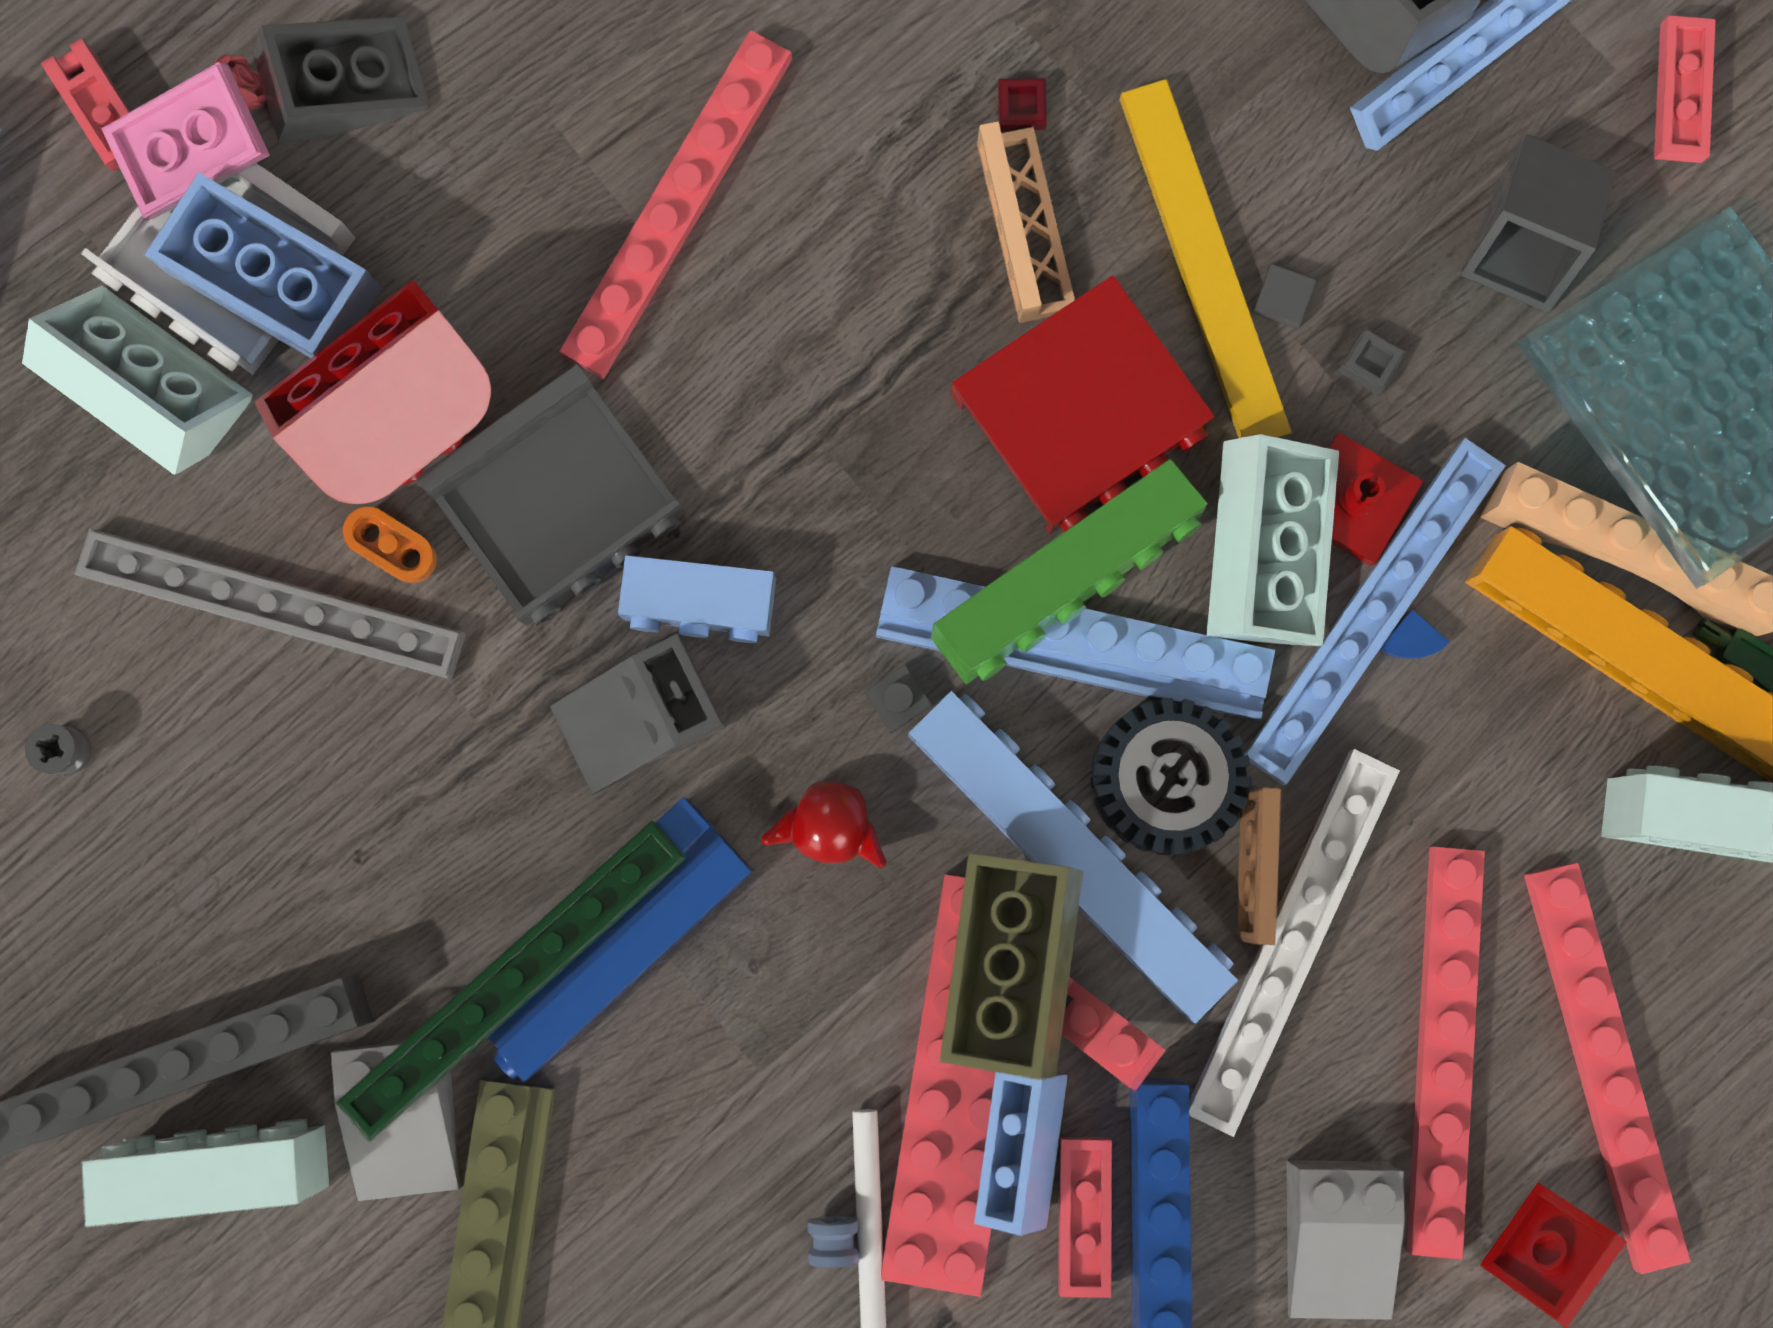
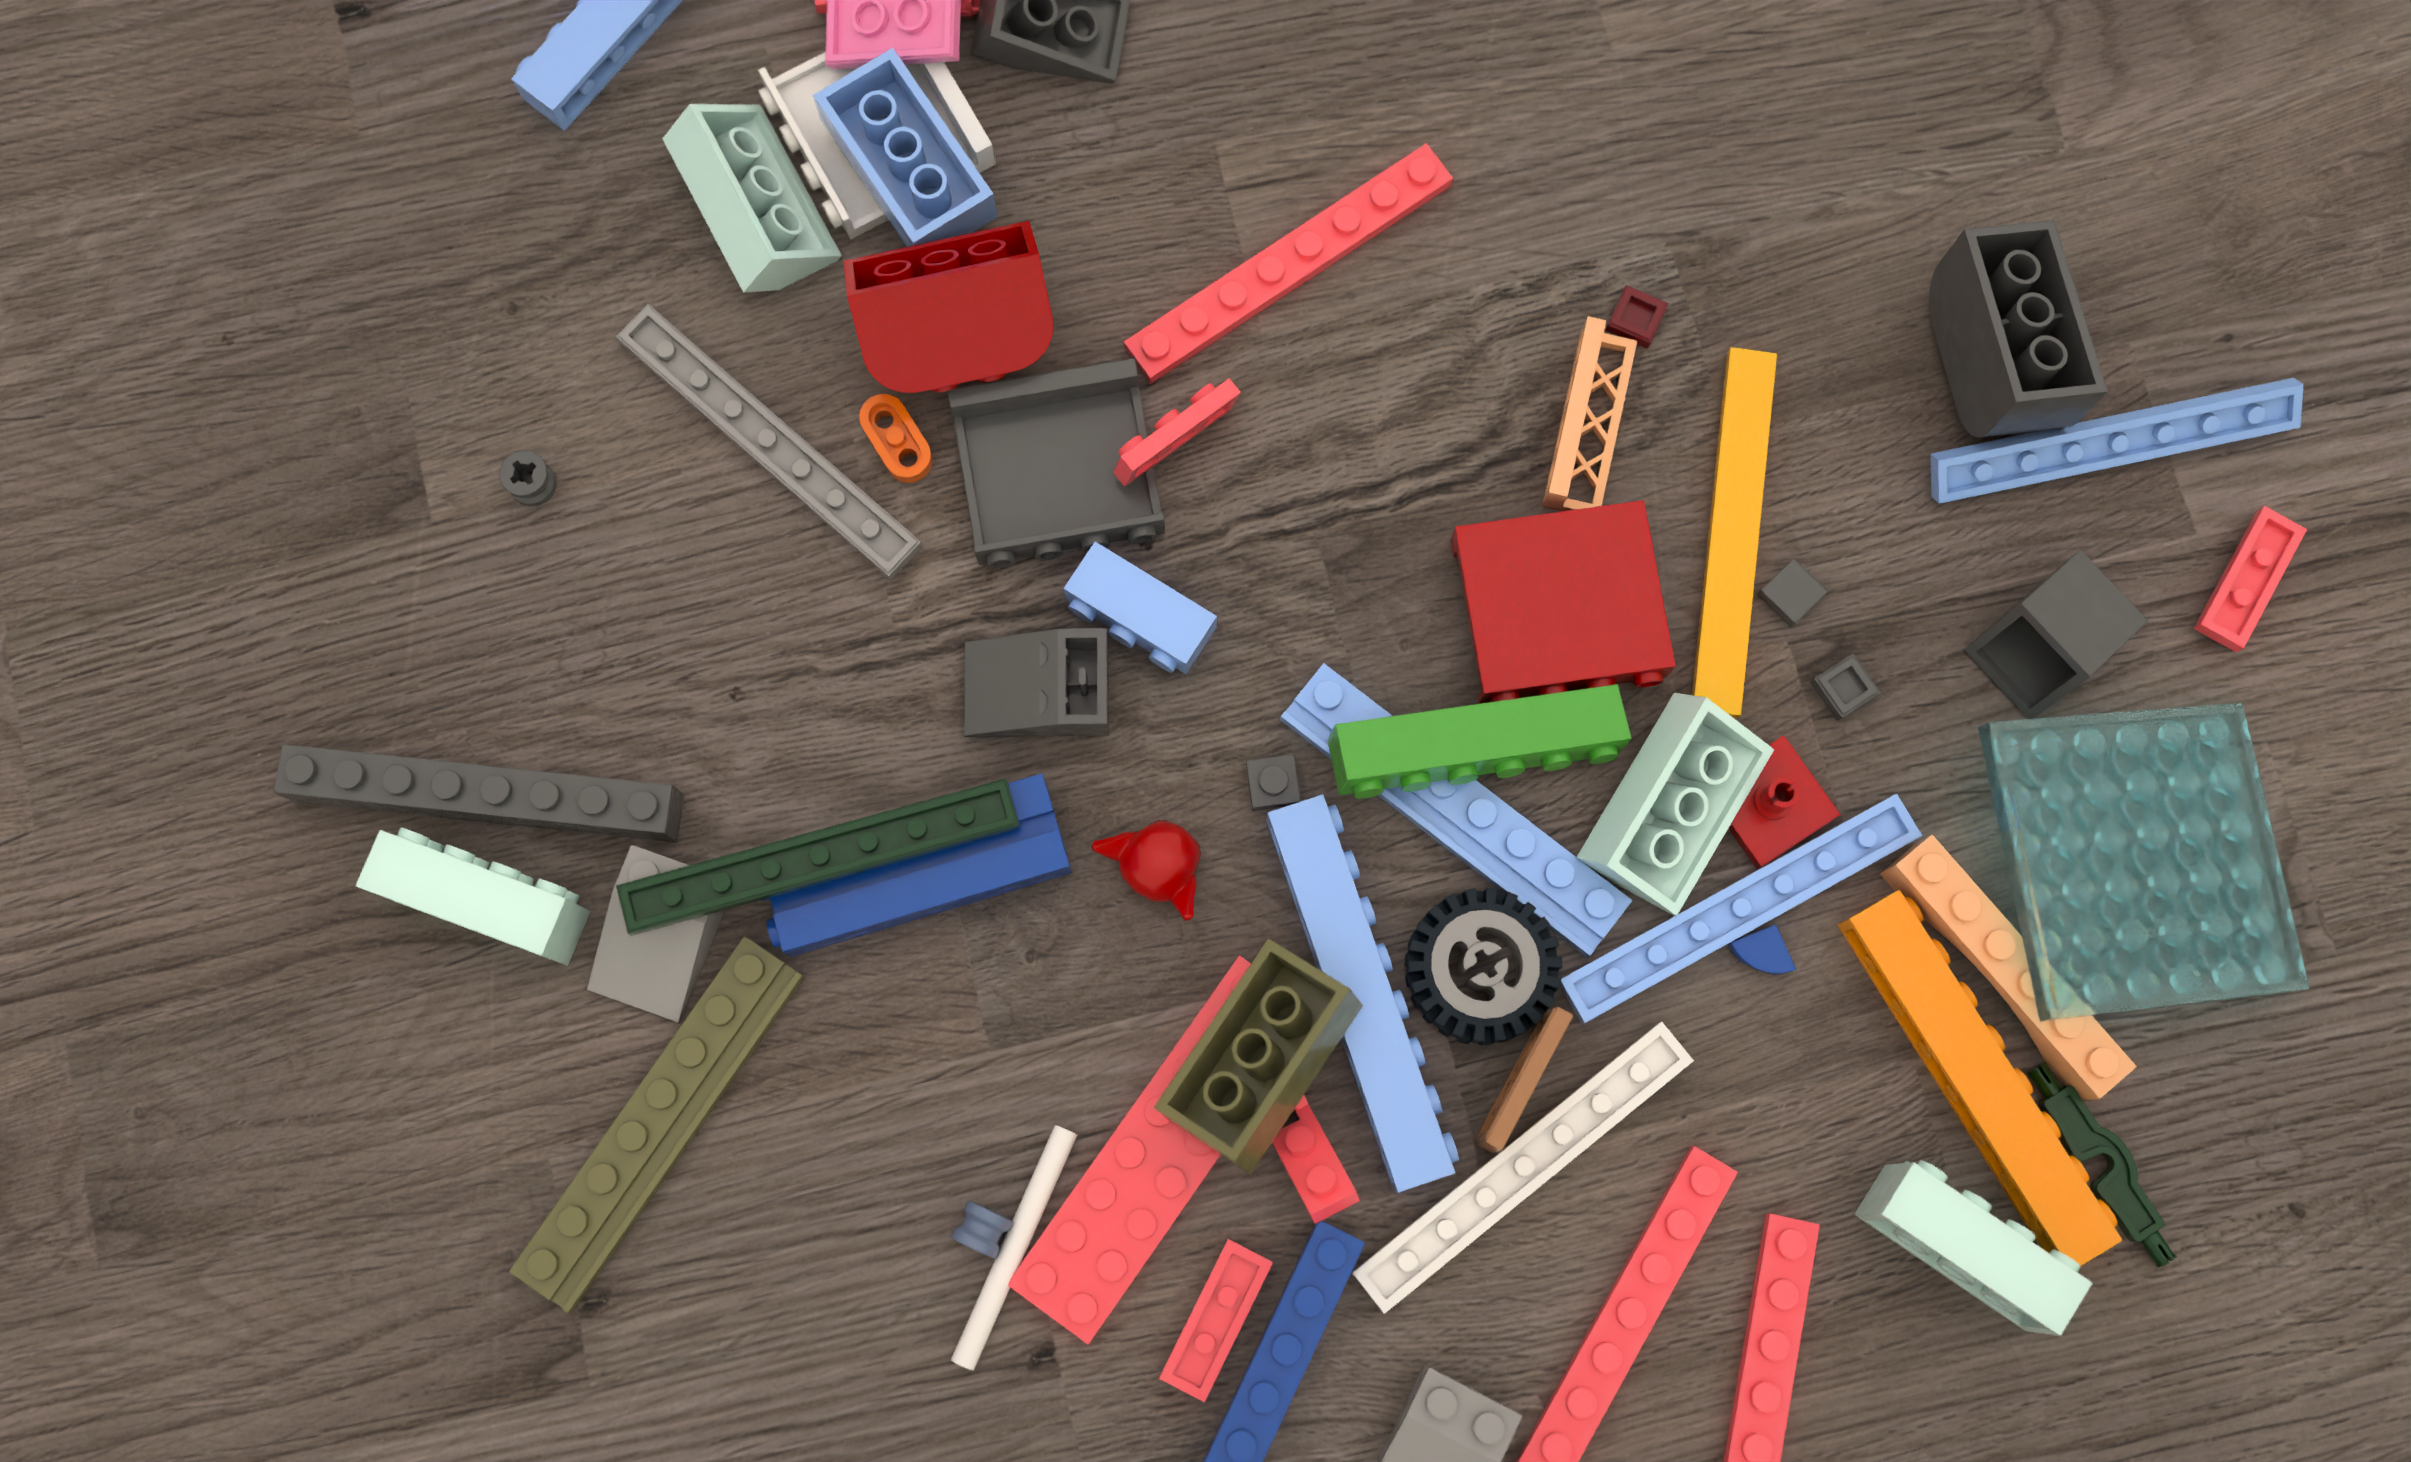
camera: 25 degrees right, 5 degrees down
light blue brick [974,1072,1068,1236] -> none
none -> coral plate [1113,378,1241,487]

